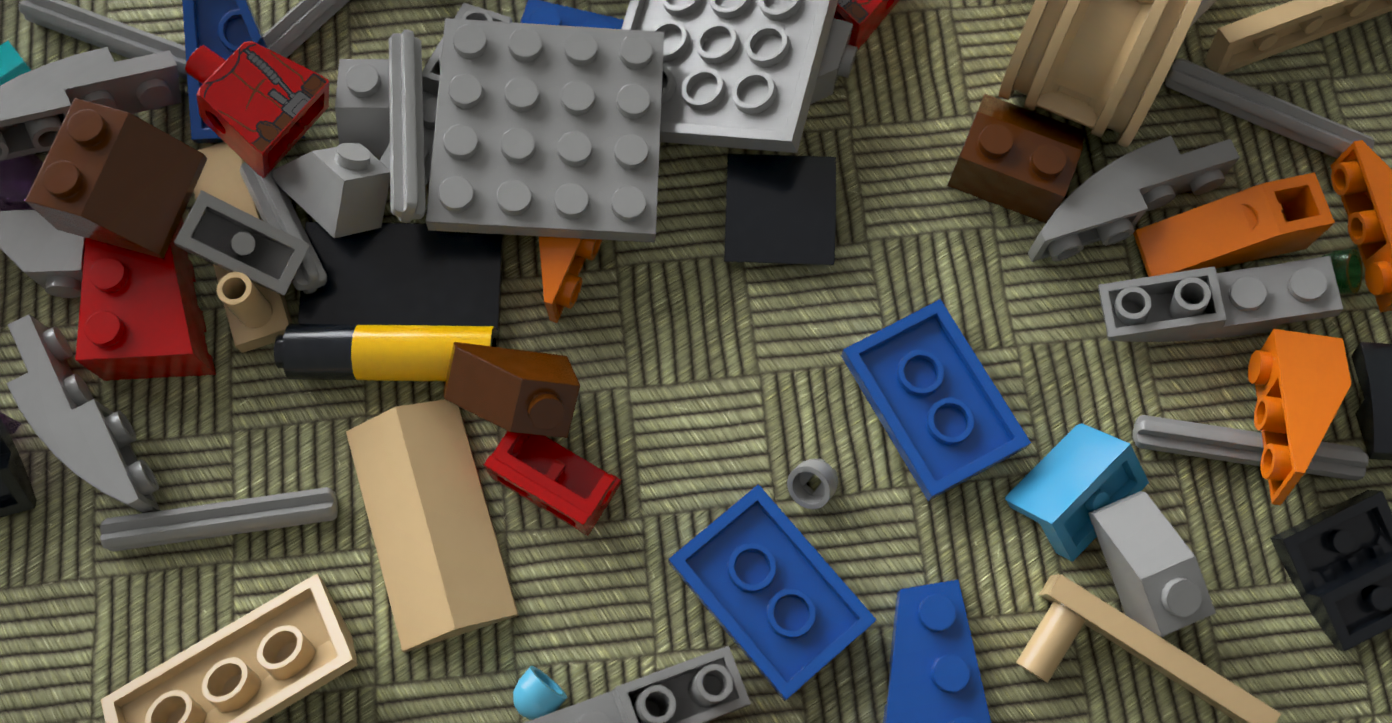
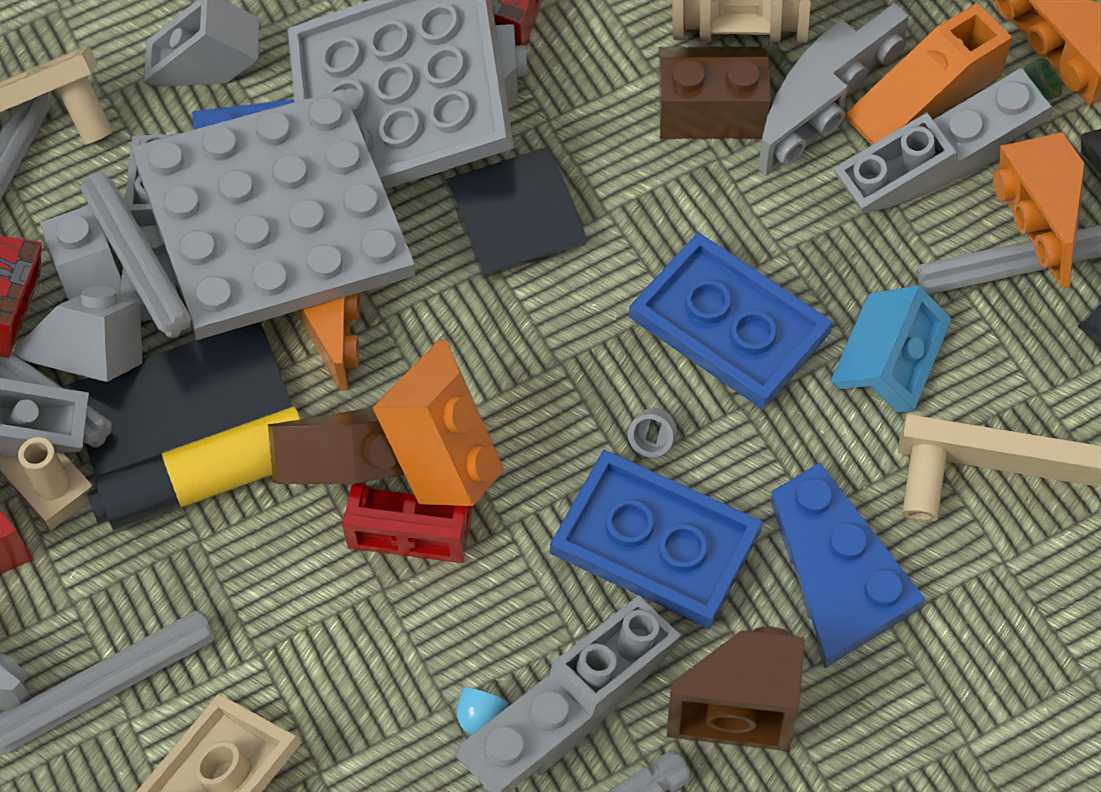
camera: 20 degrees left, 10 degrees down
tan slope [346,399,519,653] -> none
light grey slope [1088,491,1216,637] -> none
none -> orange slope [373,340,504,506]

